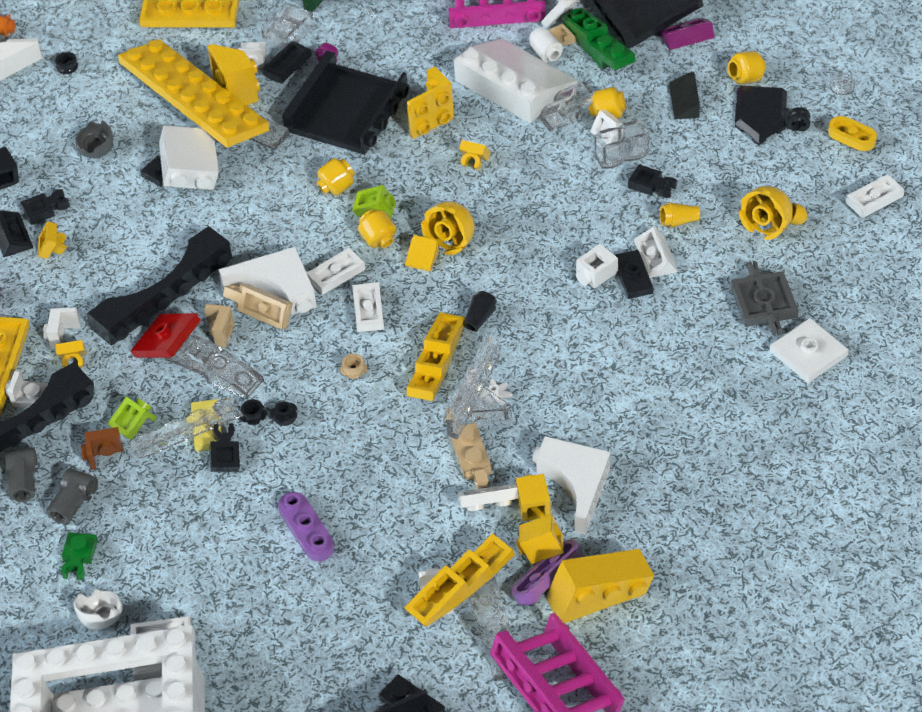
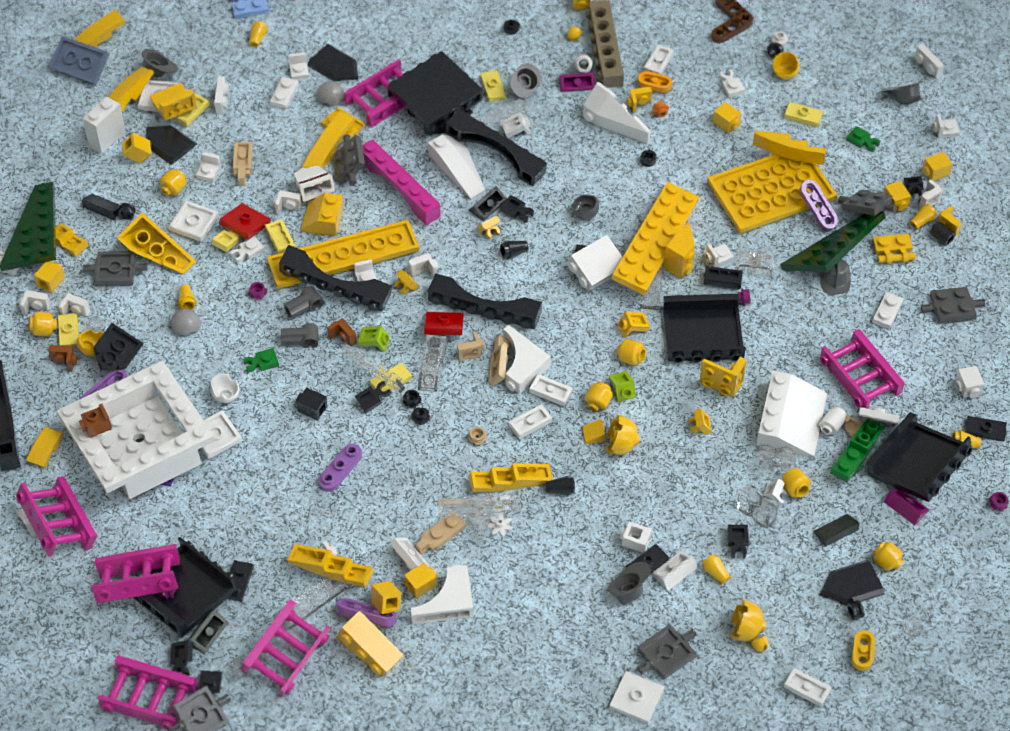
camera: 60 degrees right, 5 degrees up
none -> black brick [296,387,328,421]
none -> black cone [500,240,529,259]
none -> dark grey piece [608,562,651,605]
none -> yellow bracket [617,312,650,338]

